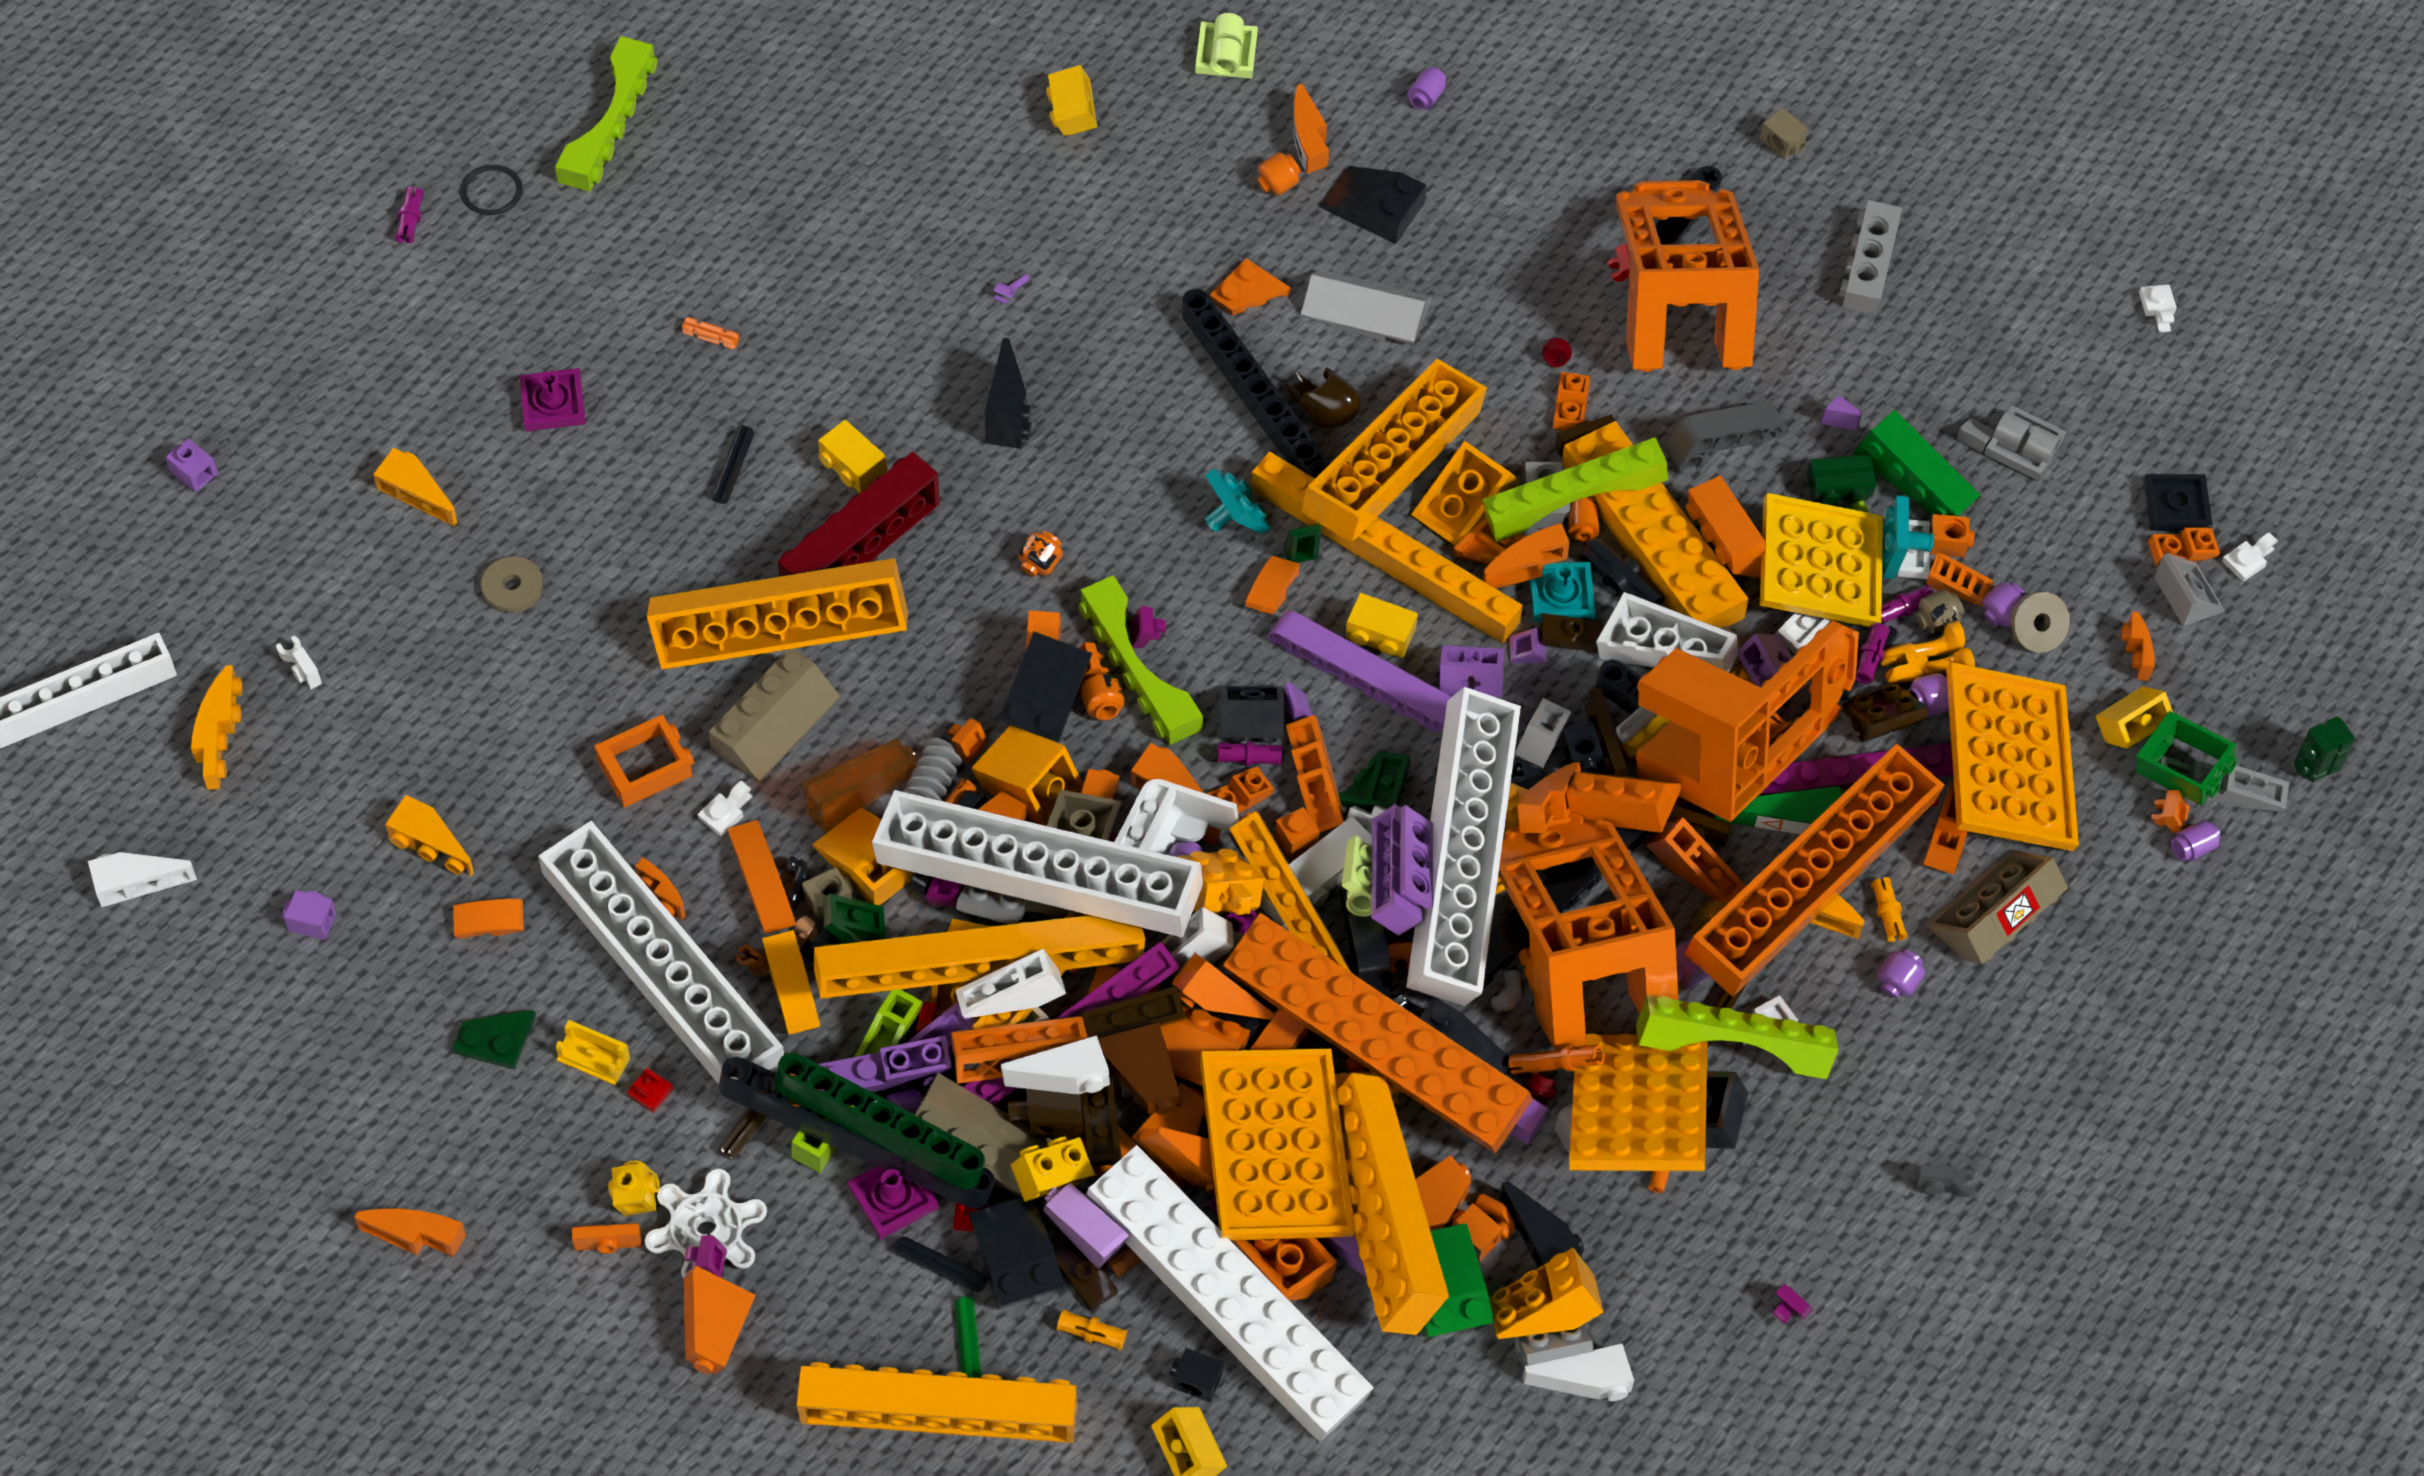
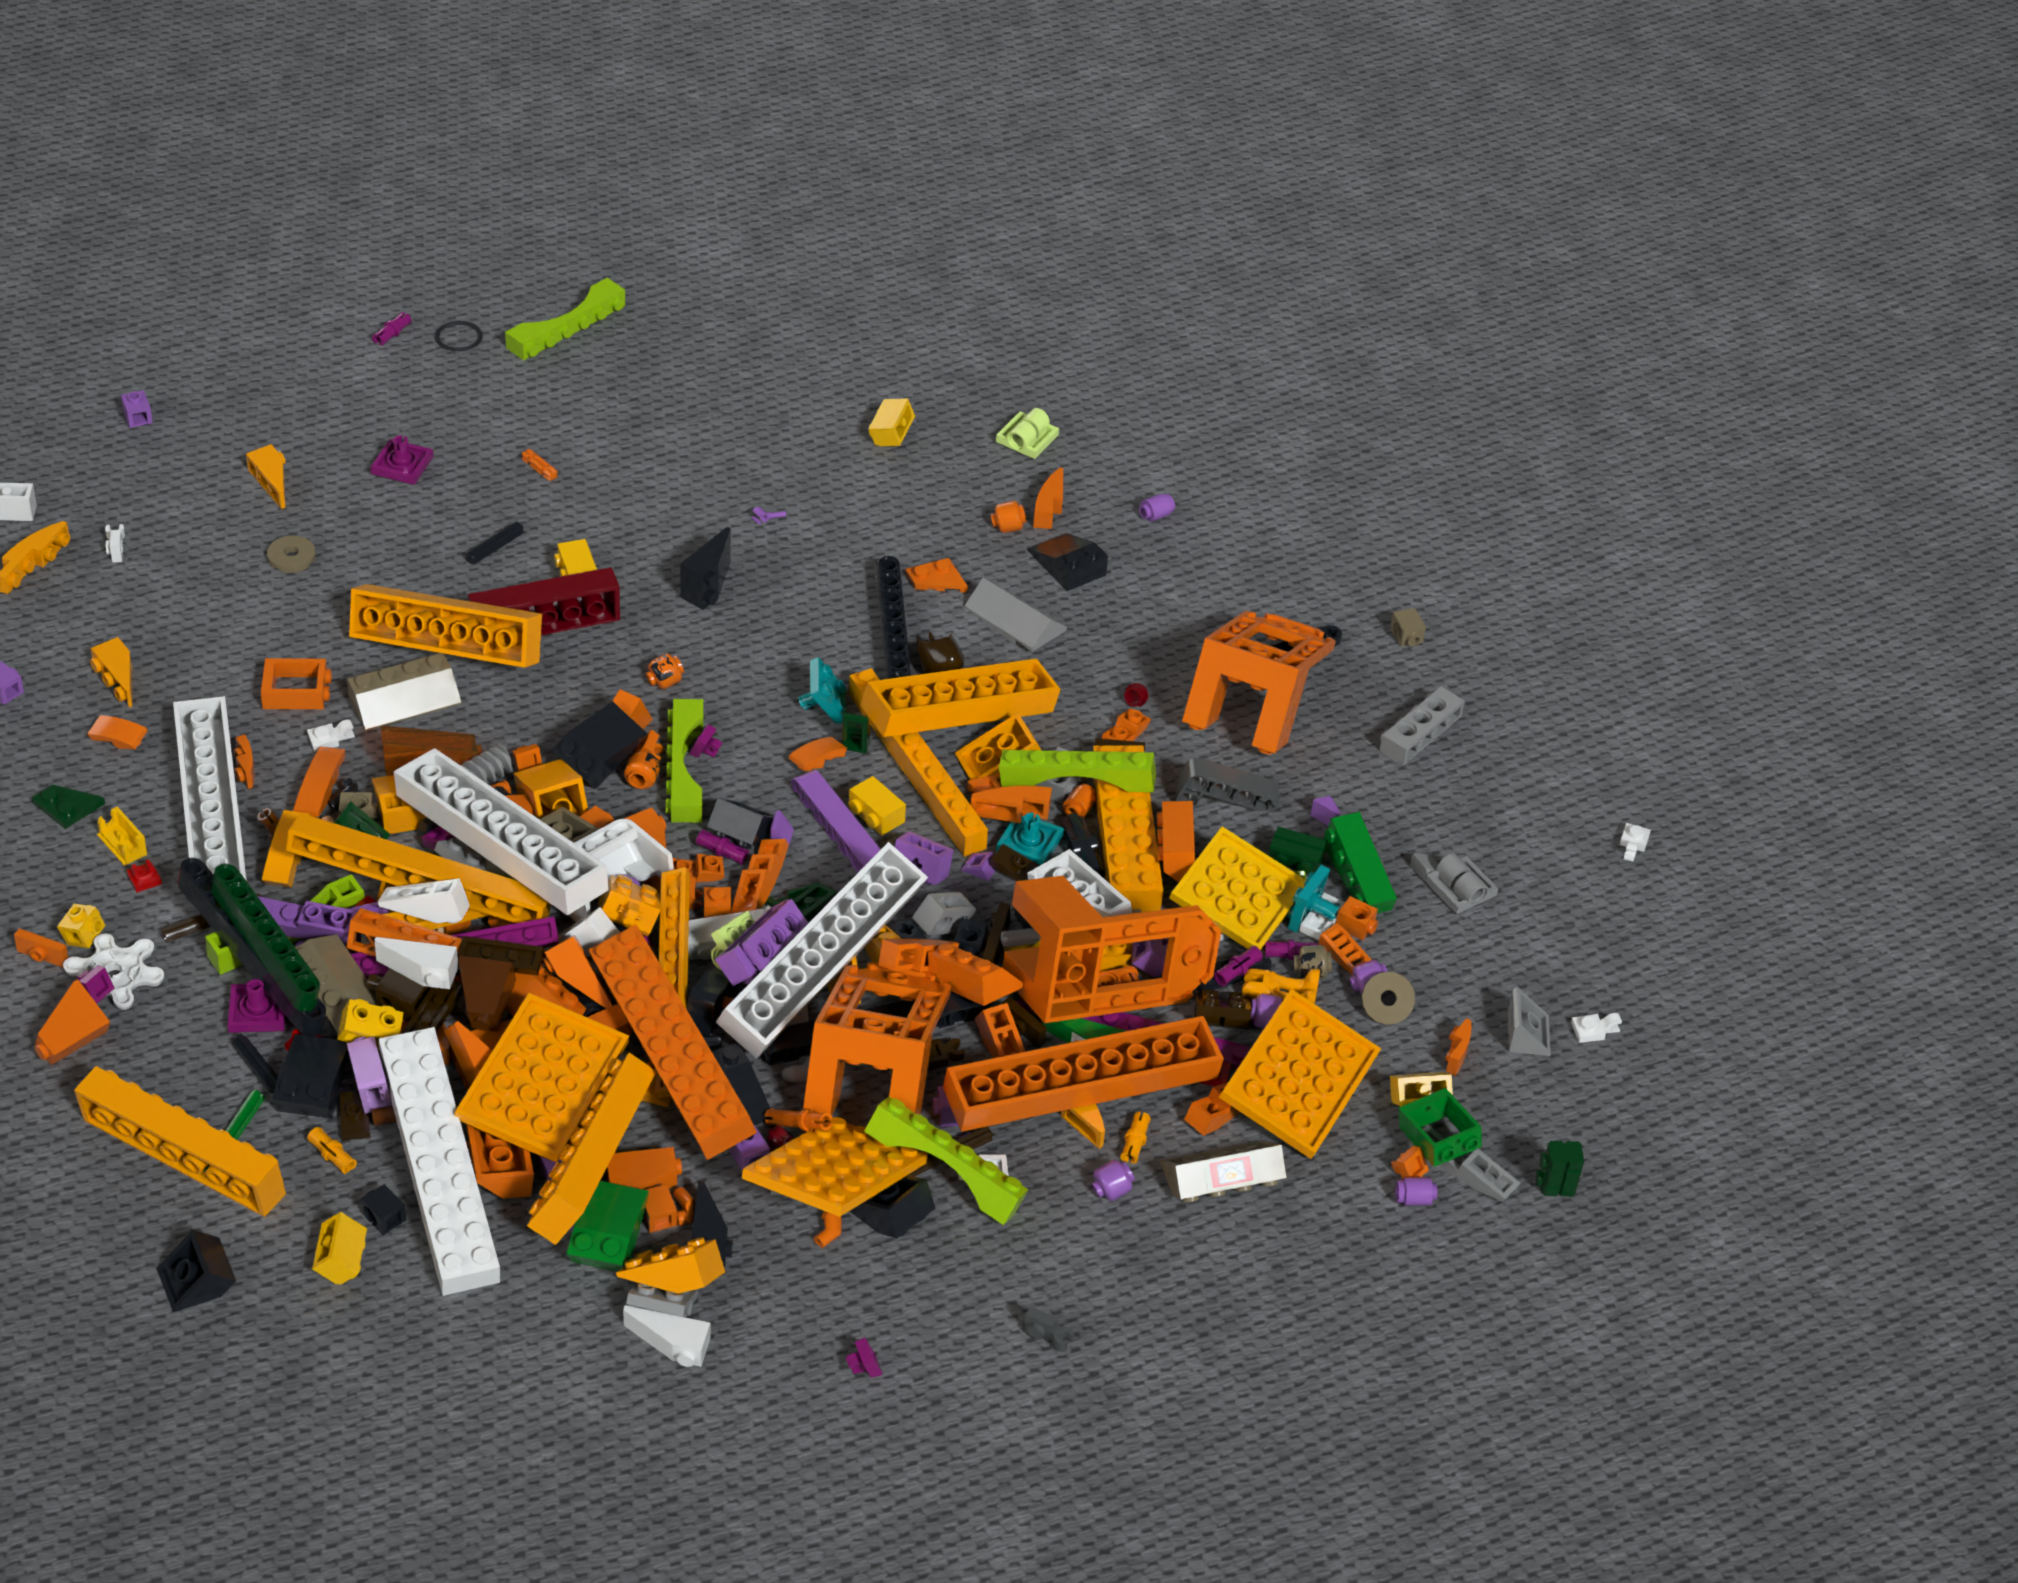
camera: 25 degrees right, 15 degrees down
black plate [2143,474,2213,531] -> none
orange slope [2148,528,2220,566] -> none

